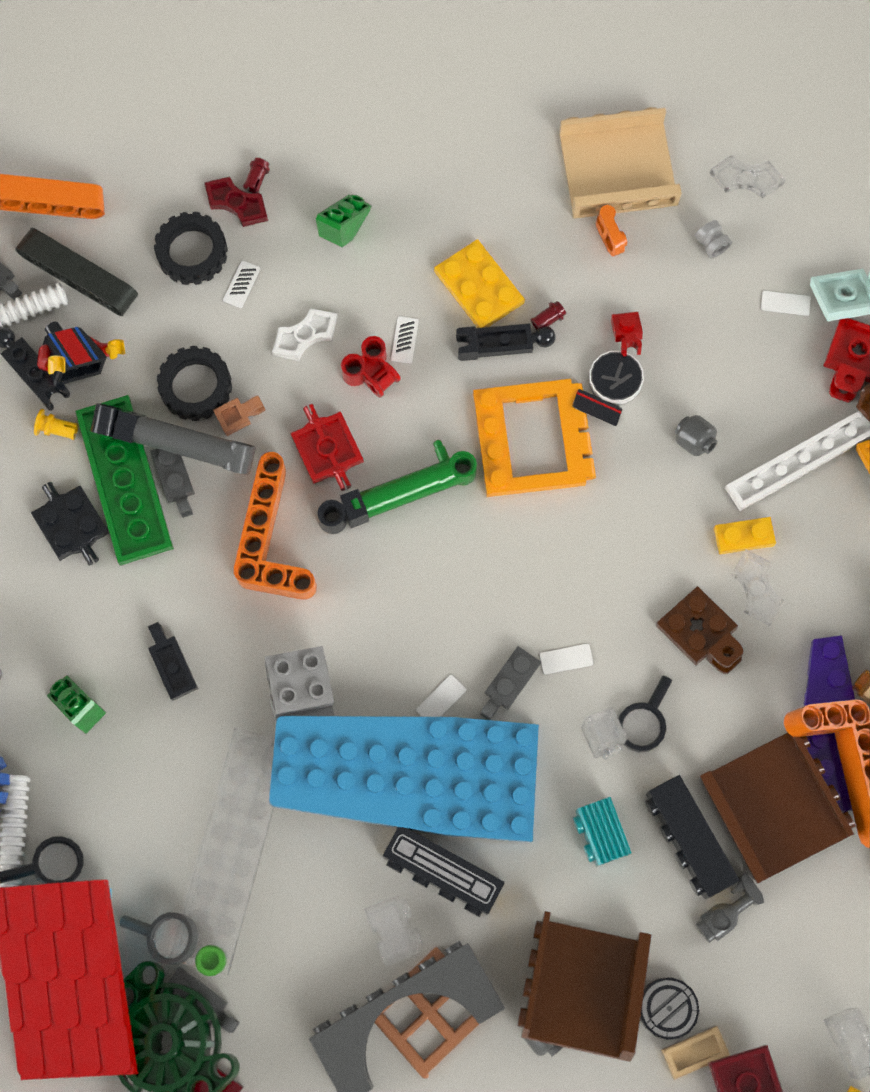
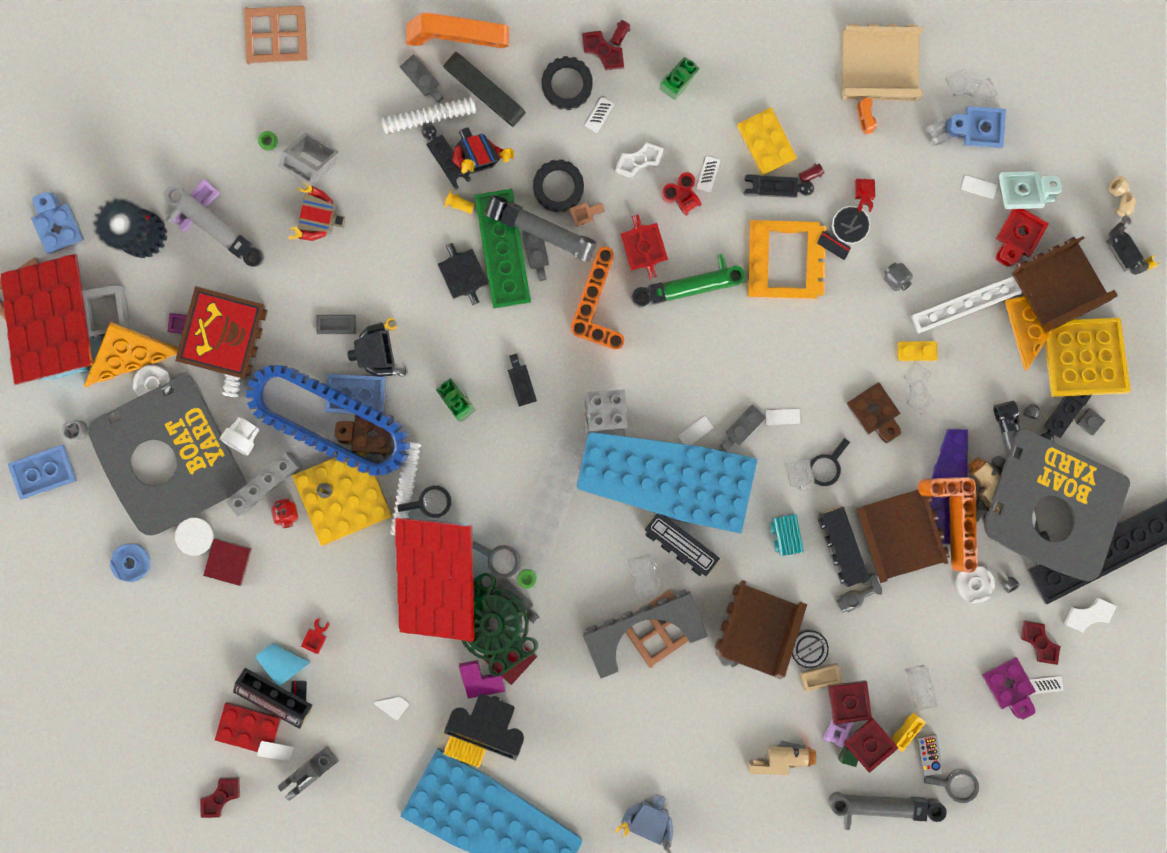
camera: 10 degrees right, 15 degrees up
none -> medium blue plate [946,106,1006,149]

